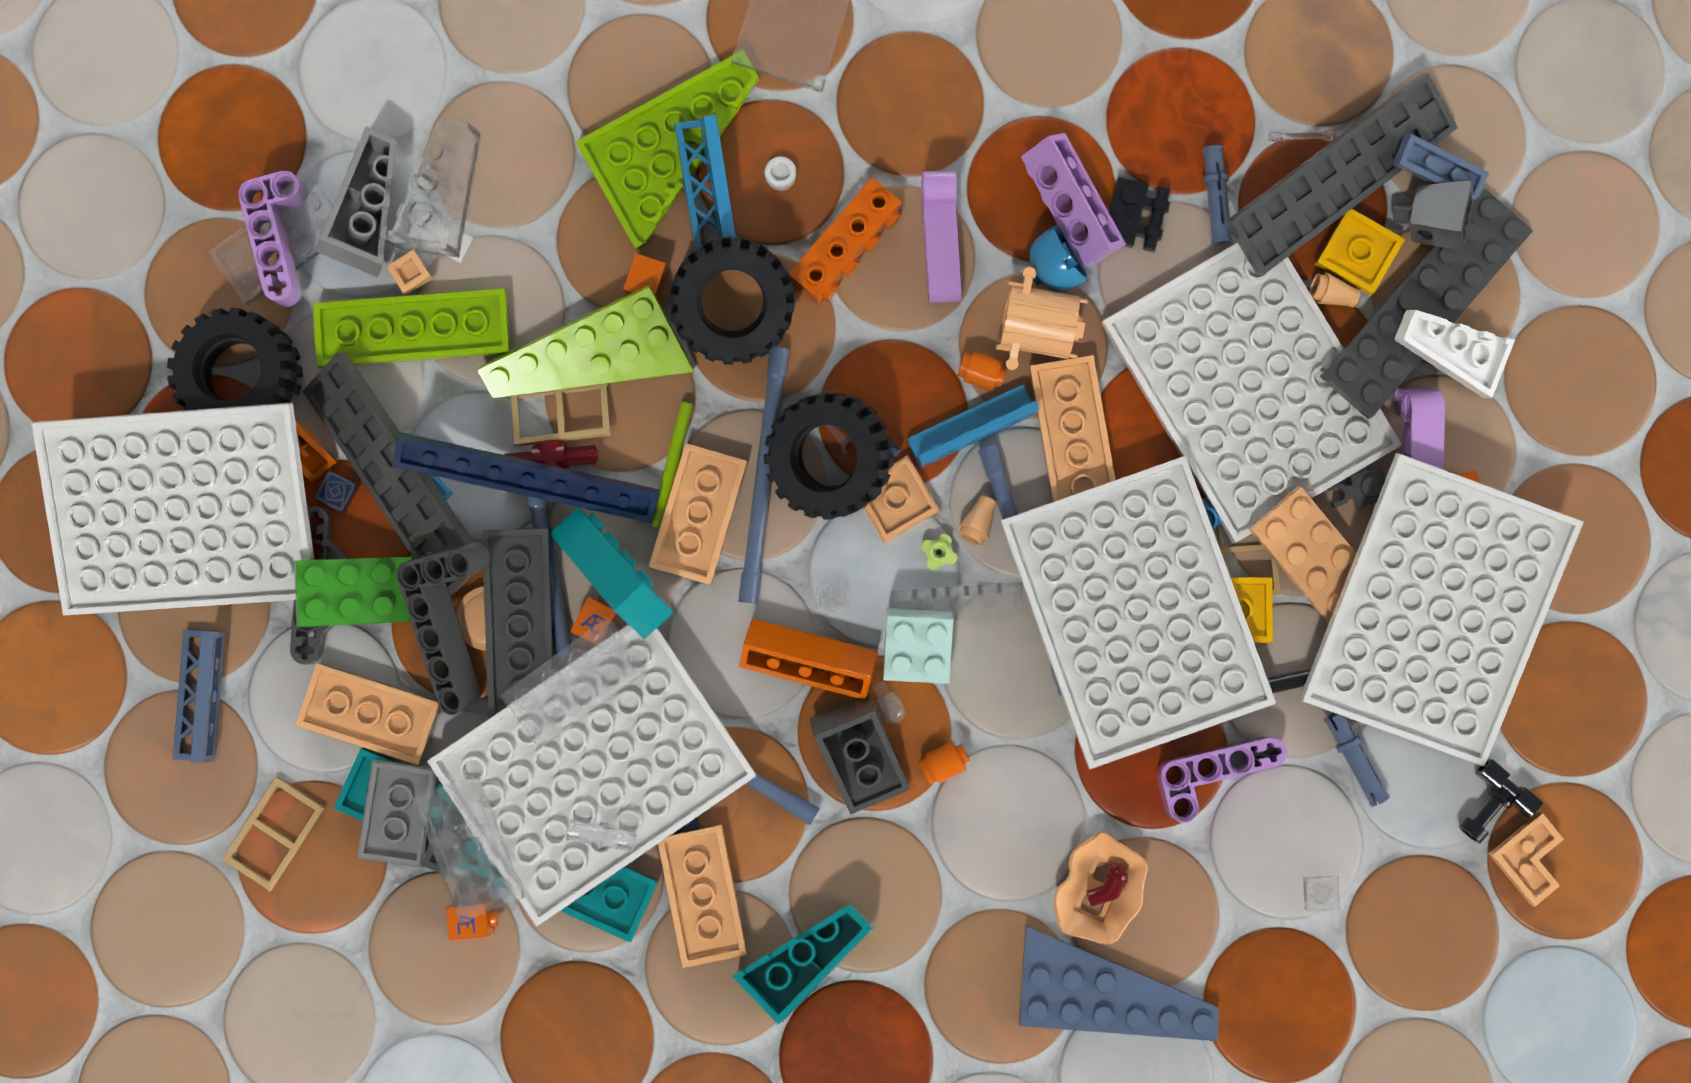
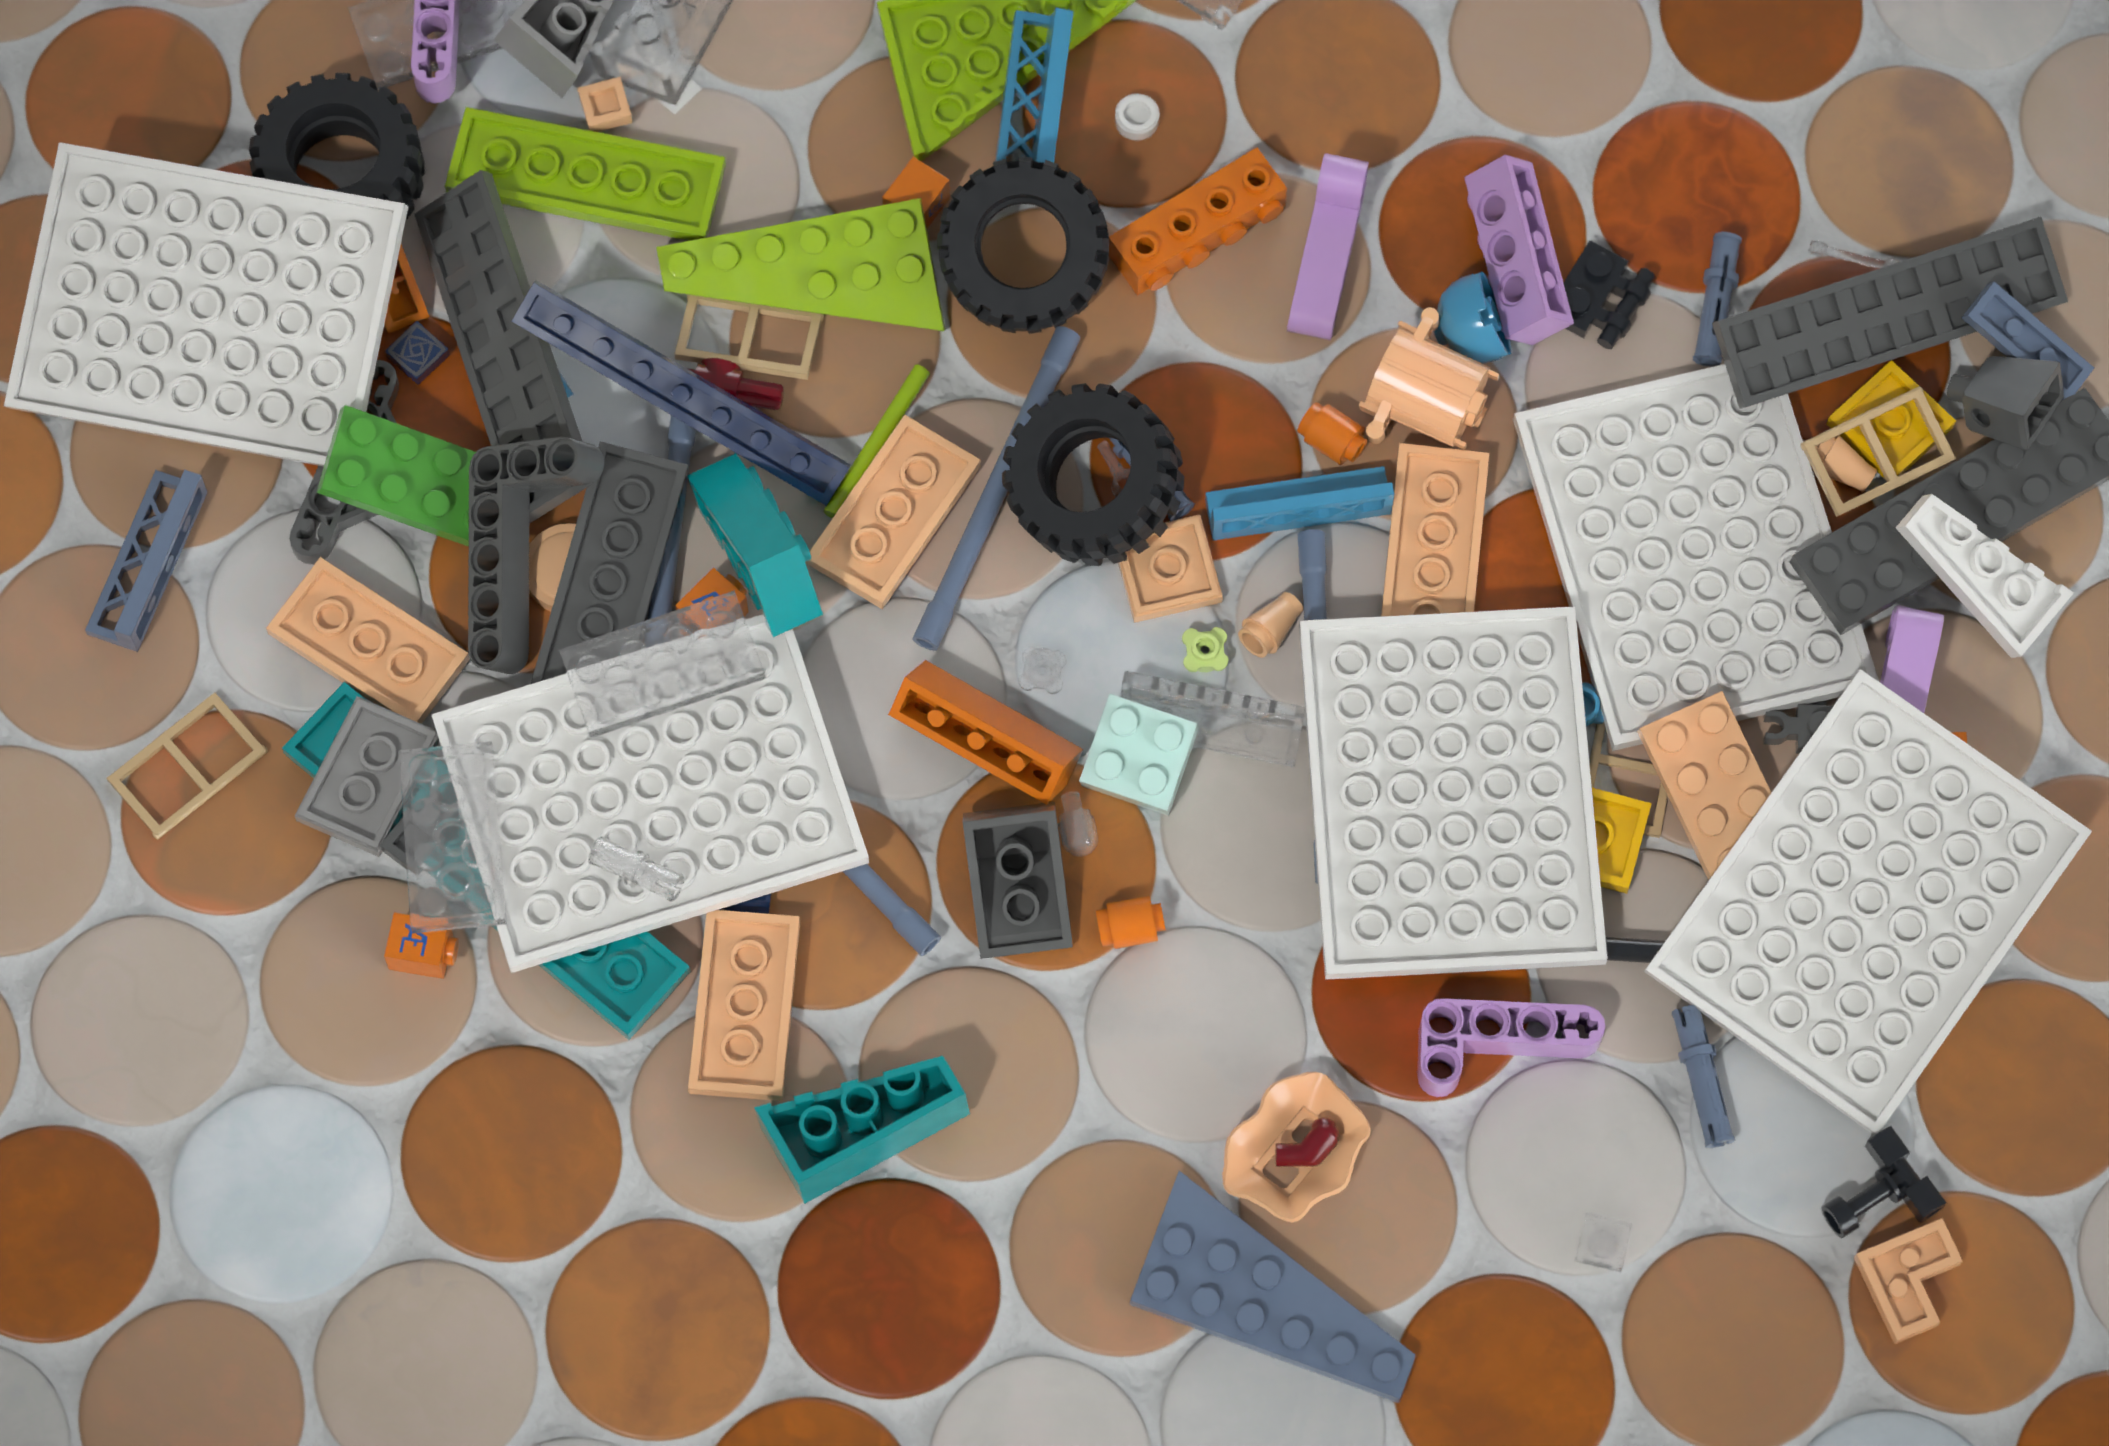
camera: 10 degrees right, 15 degrees down
none -> tan window [1800,386,1956,517]

